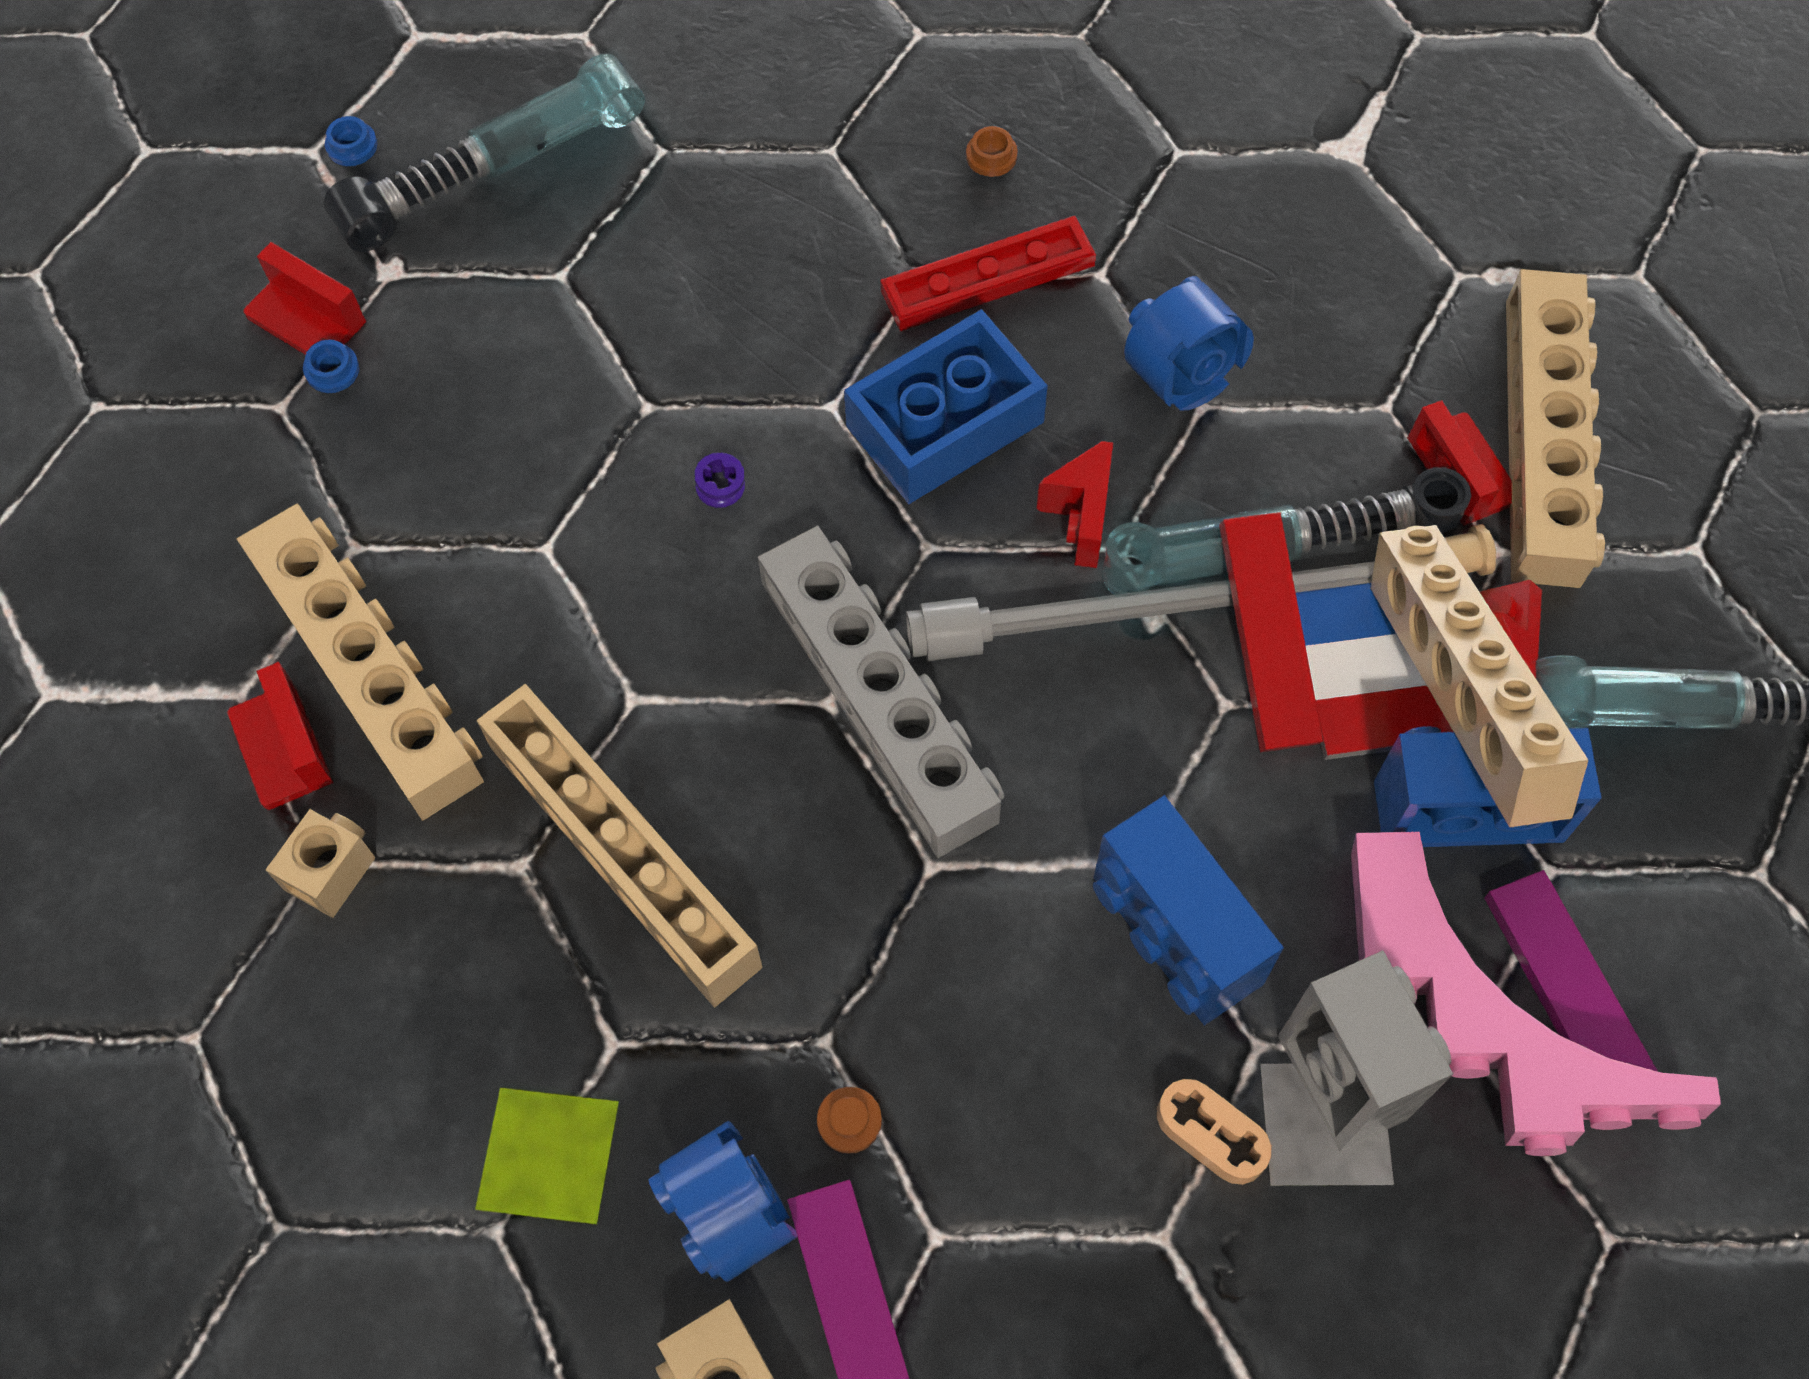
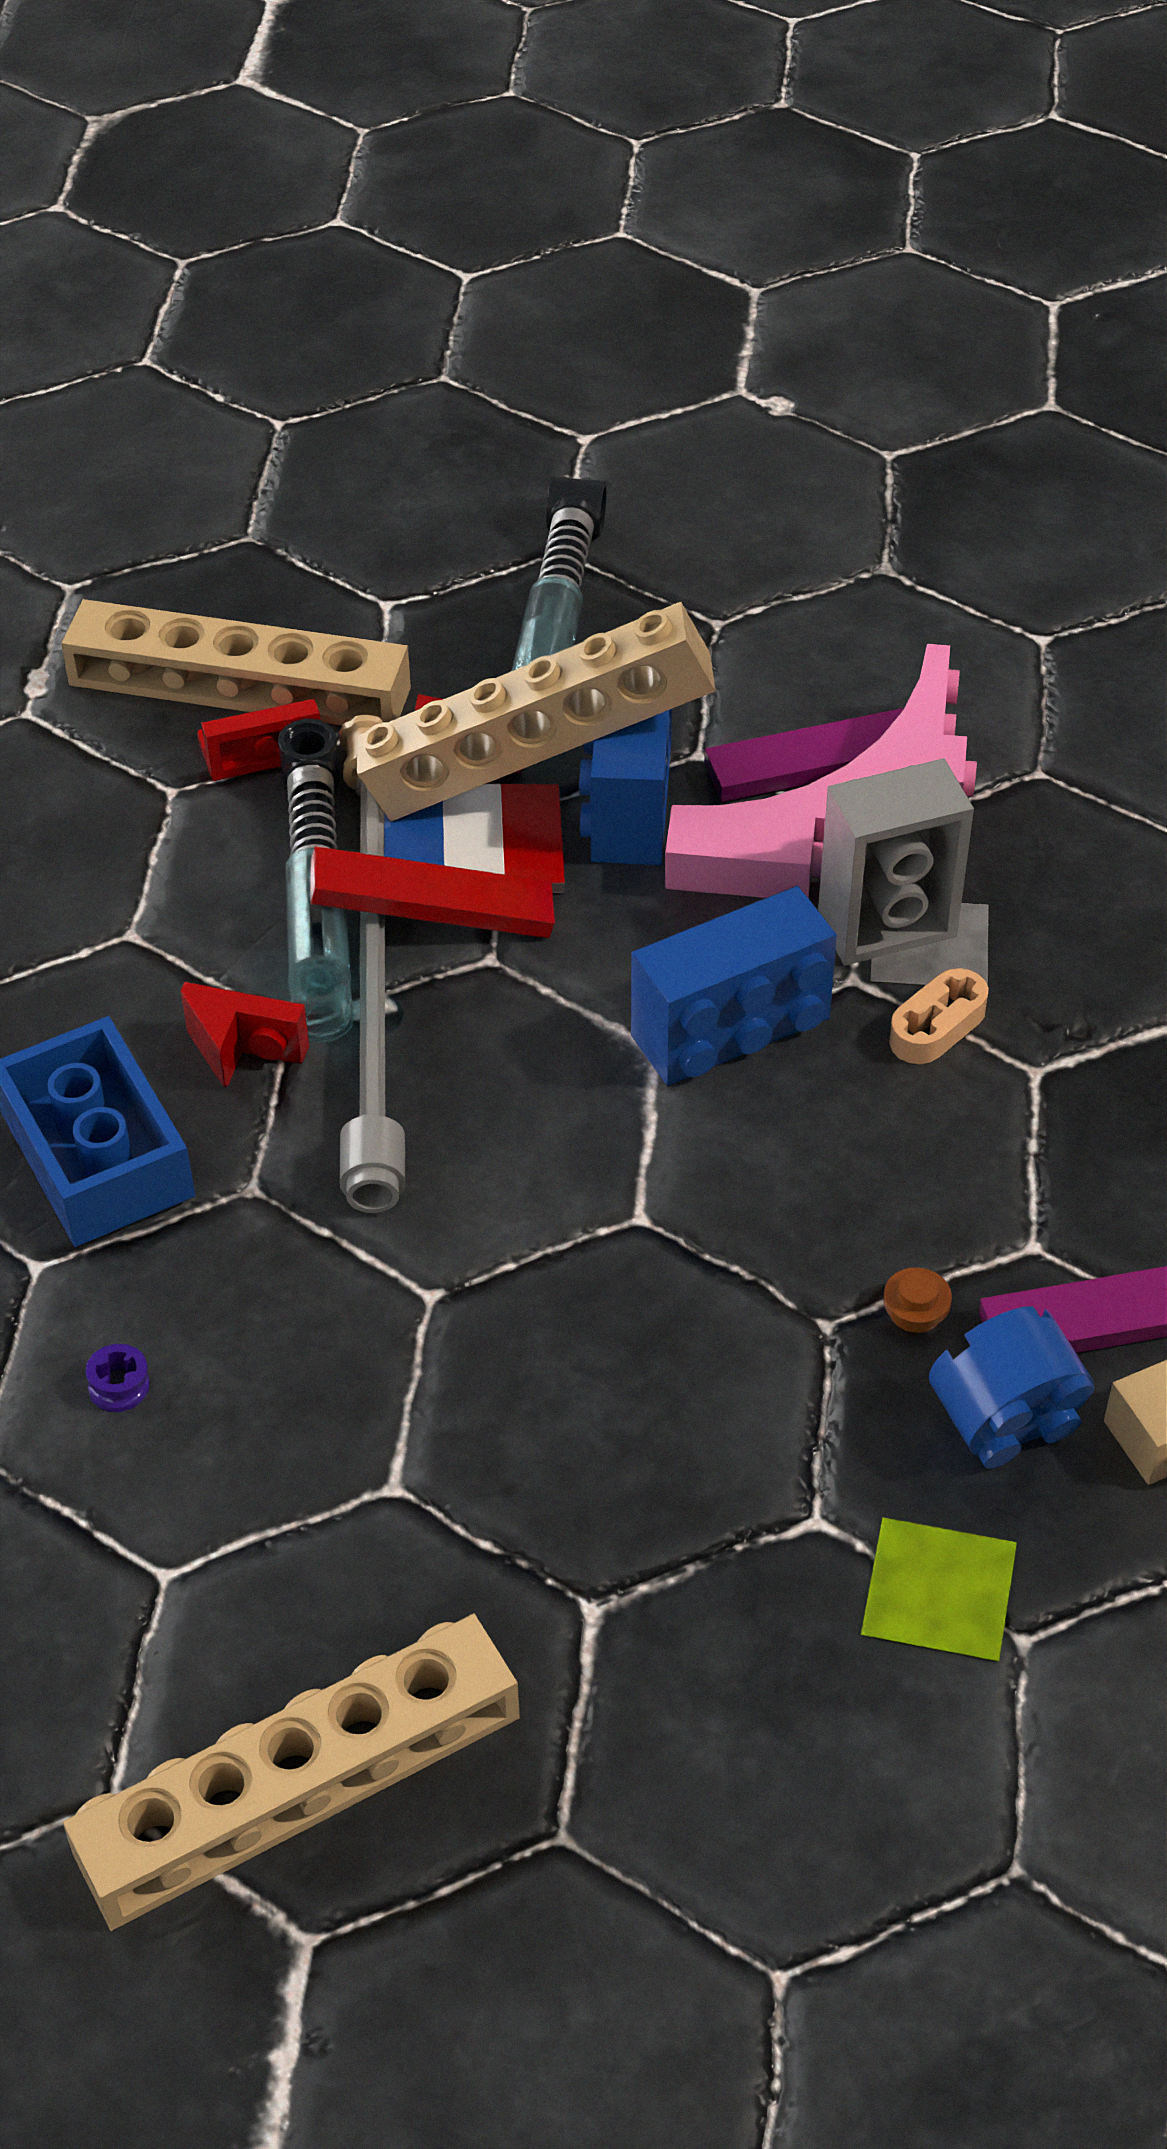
camera: 85 degrees left, 15 degrees down
red panel [227,662,333,810] -> none
tan brick [266,809,376,918] -> none
tan brick [476,684,763,1008] -> none
light grey brick [758,526,1004,858] -> none
blue brick [1124,276,1254,410] -> none

